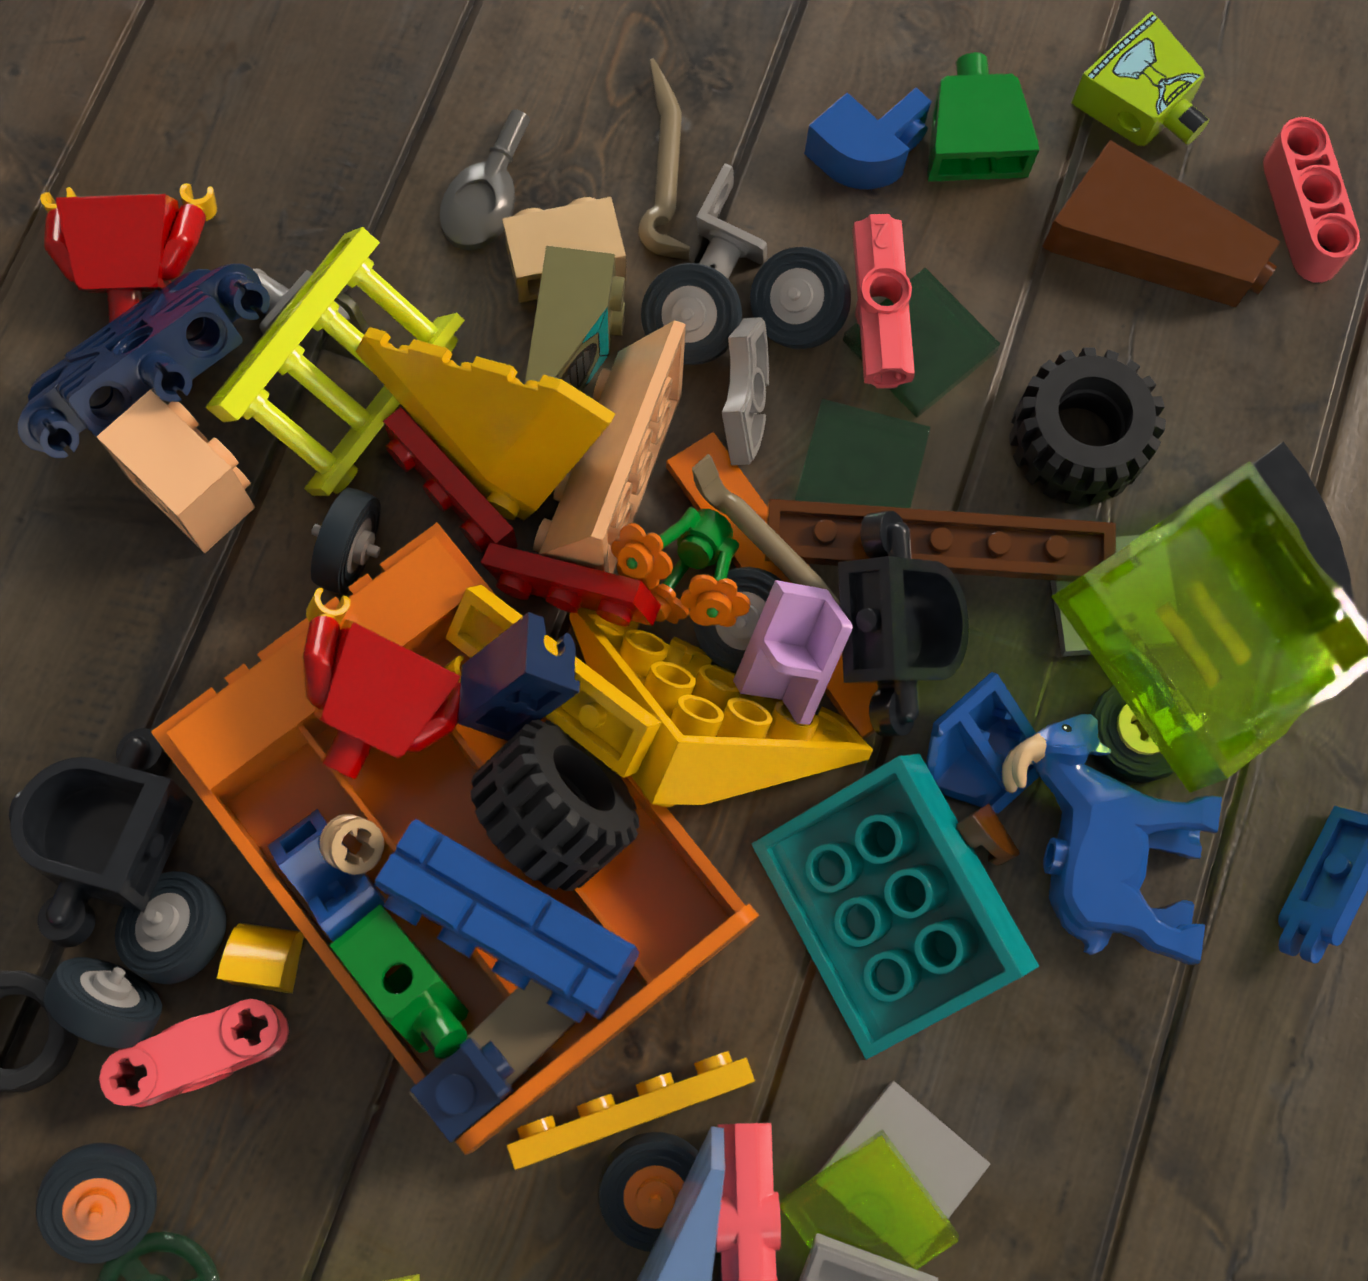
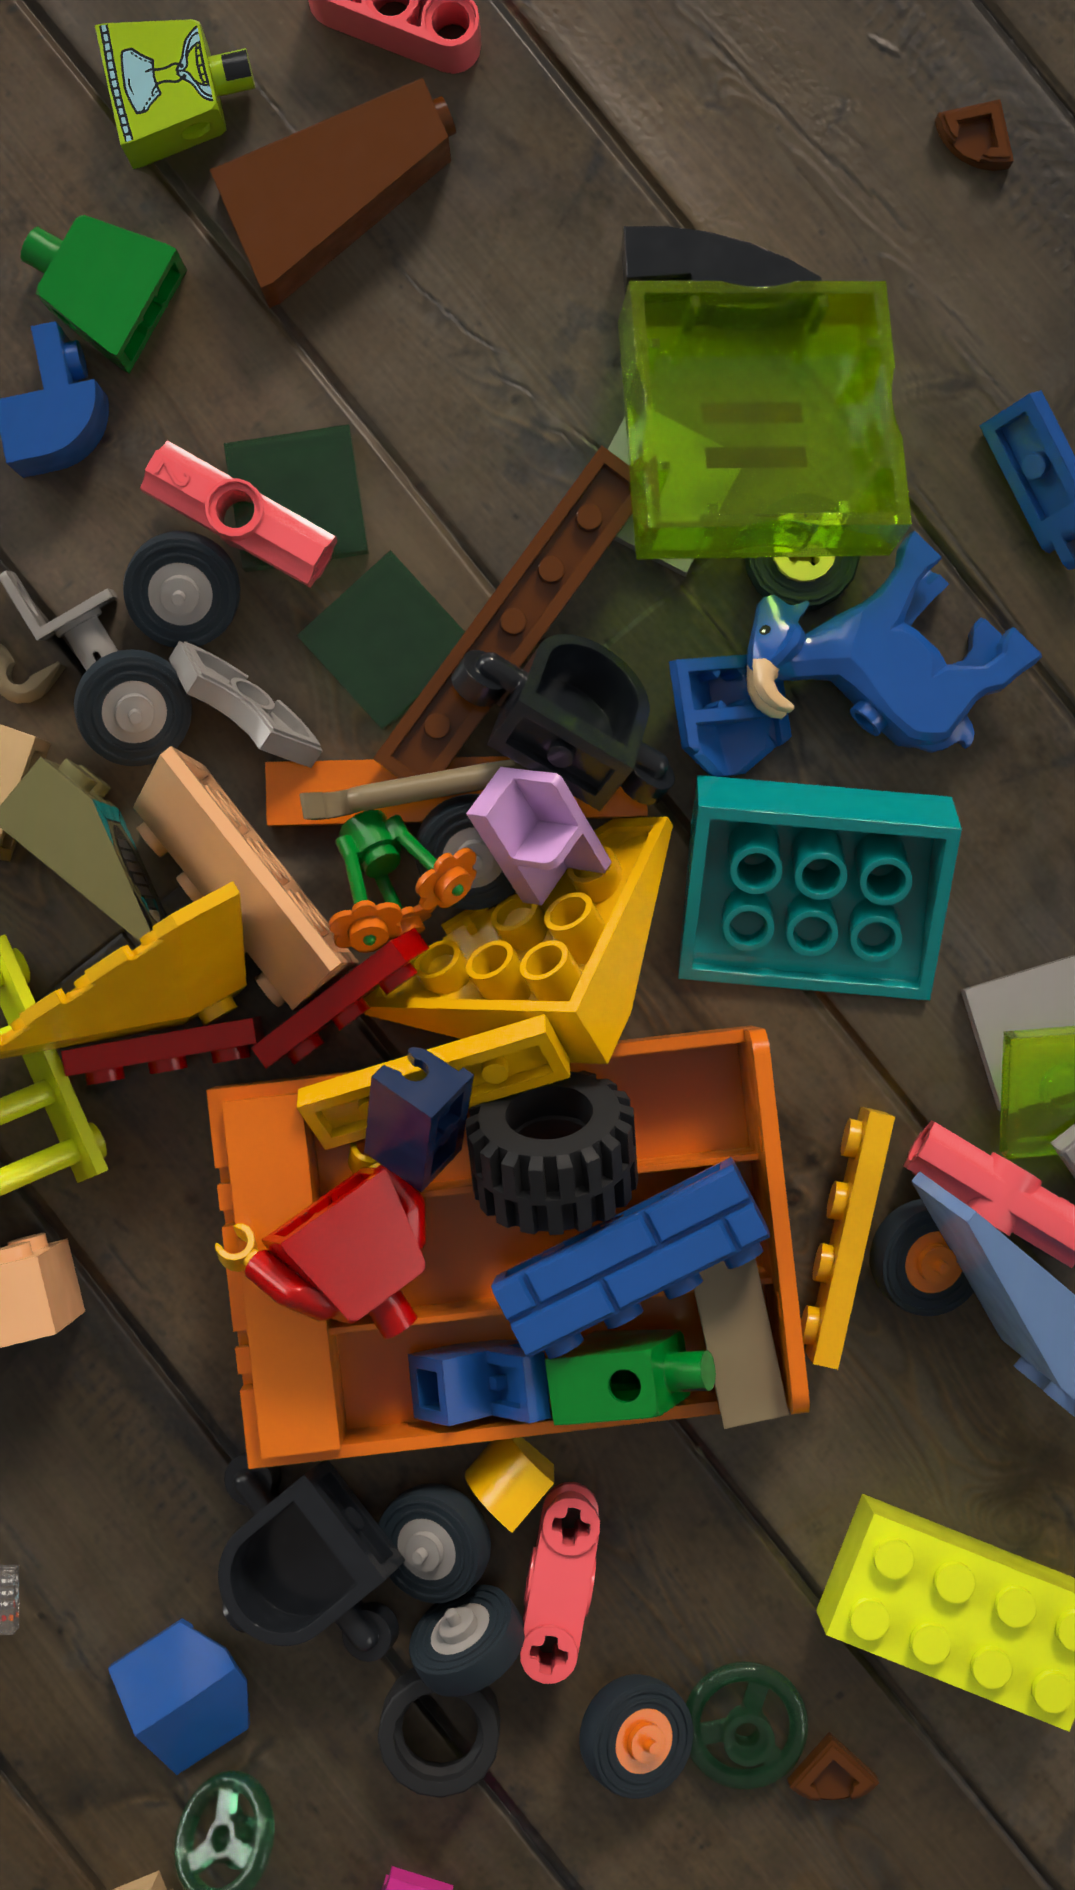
camera: 55 degrees left, 15 degrees up
black wheel [310,488,381,594] -> none
tan bush [320,814,384,875] -> none
dark blue bracket [410,1037,515,1143] -> none
reddish brown tile [957,803,1020,865] -> none
black tyre [1009,348,1166,504] -> none

